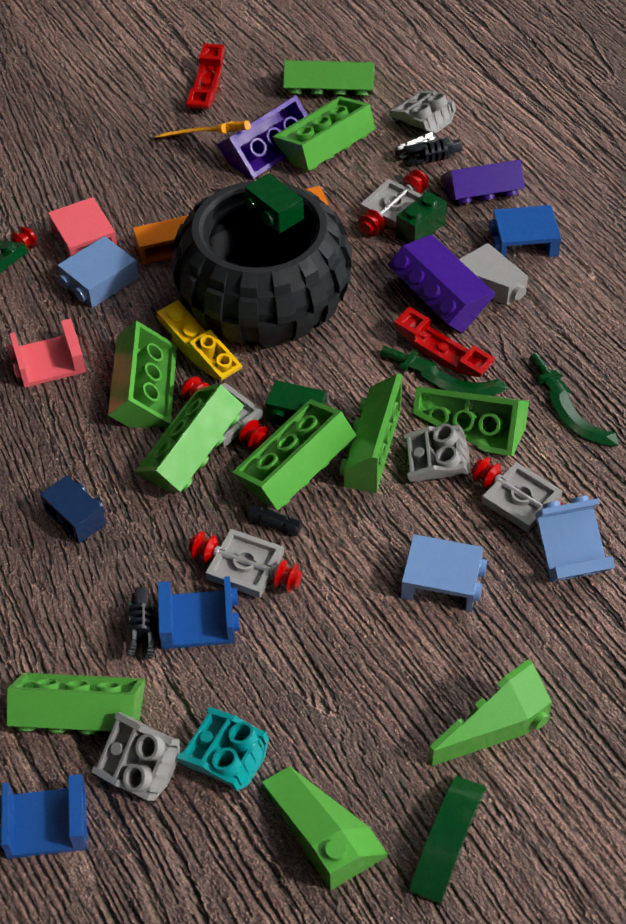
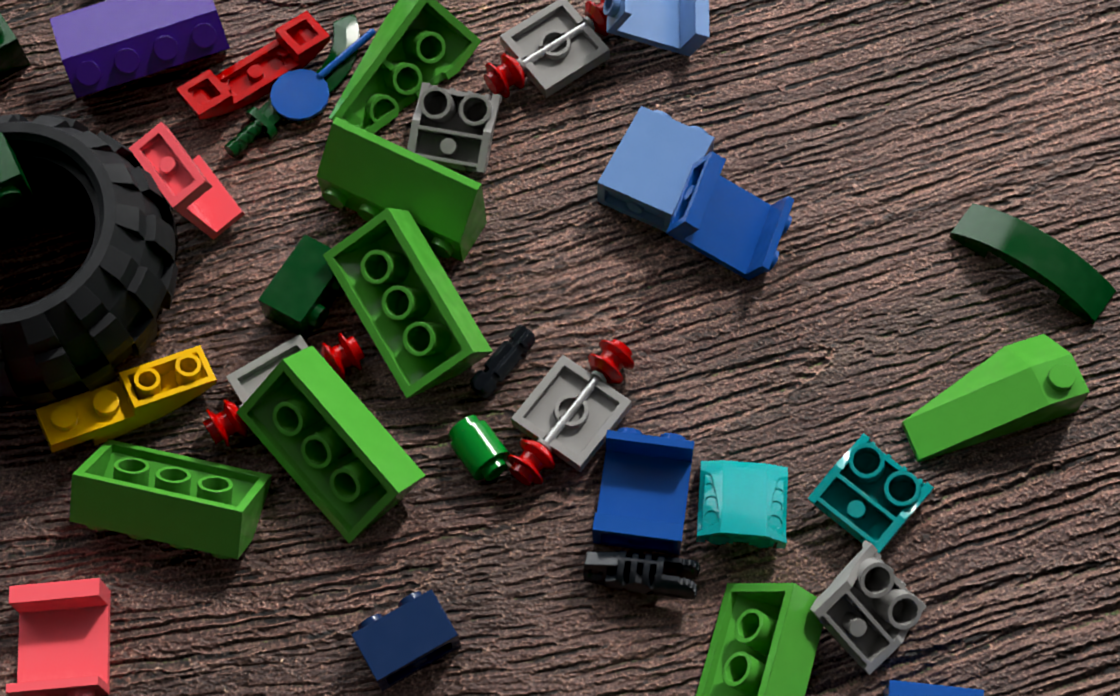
camera: 75 degrees left, 15 degrees up
bright green wedge [428,659,552,766] -> none
none -> coral panel [129,122,245,240]
none -> blue piece [270,29,376,121]
none -> green brick [448,415,510,481]
none -> blue panel [666,151,795,280]
none -> teal slope [696,460,788,549]

